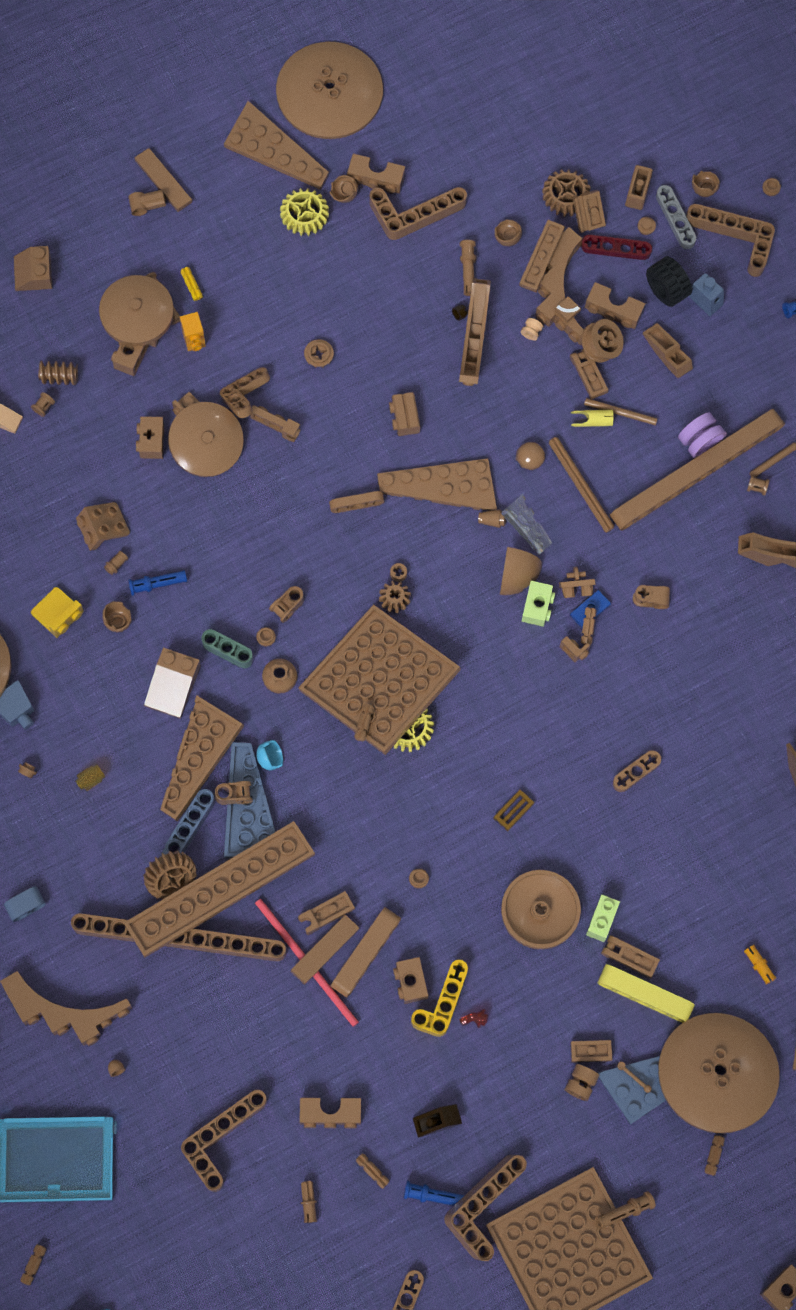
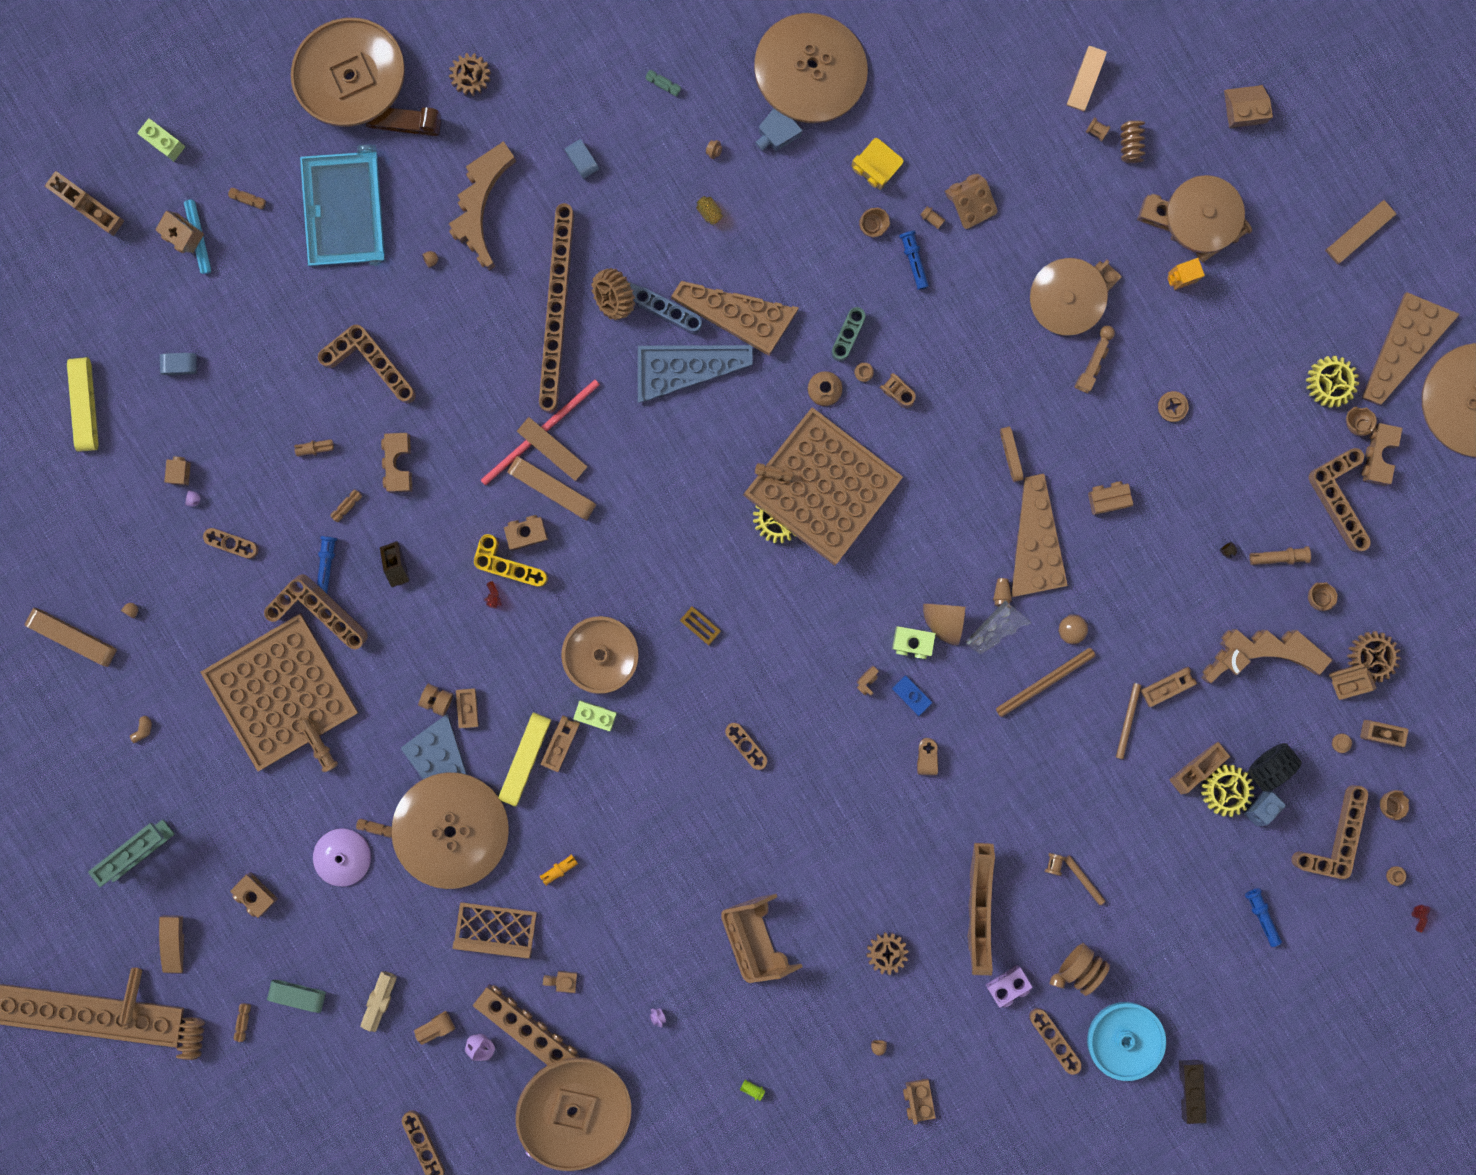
camera: 90 degrees right, 15 degrees up
medium nougat plate [124,821,315,958] -> none
medium nougat piece [128,190,166,216] -> none
medium nougat brick [136,417,164,459] -> none
slope [144,647,201,719] -> none
yellow axle [181,267,203,301] -> none
medium nougat piece [215,781,253,805] -> none
medium nougat beam [220,367,270,418] -> none
medium azure hair [256,740,283,771] -> none
medium nougat plate [298,891,355,935] -> none
medium nougat gear [379,580,411,613] -> none
medium nougat bush [390,563,407,582] -> none
medium nougat plate [409,869,429,889] -> none
medium nougat arch [459,278,491,386] -> none
medium nougat plate [519,220,565,292] -> none
light nougat wheel [521,318,543,341] -> none
medium nougat hips [559,567,595,598] -> none
light yellow piece [571,410,613,427] -> none
dark red beam [581,235,652,260] -> none
medium nougat wheel [581,319,624,363] -> none
medium nougat axle [581,607,597,645] -> none
medium nougat arch [585,282,646,329] -> none
medium nougat beam [610,409,785,531] -> none
medium nougat hinge [617,1062,652,1093] -> none
light grey beam [656,185,696,249] -> none
lavender wheel [678,412,727,459] -> none
none -> lavender dish [313,828,371,887]
none -> light yellow gear [1201,764,1254,817]

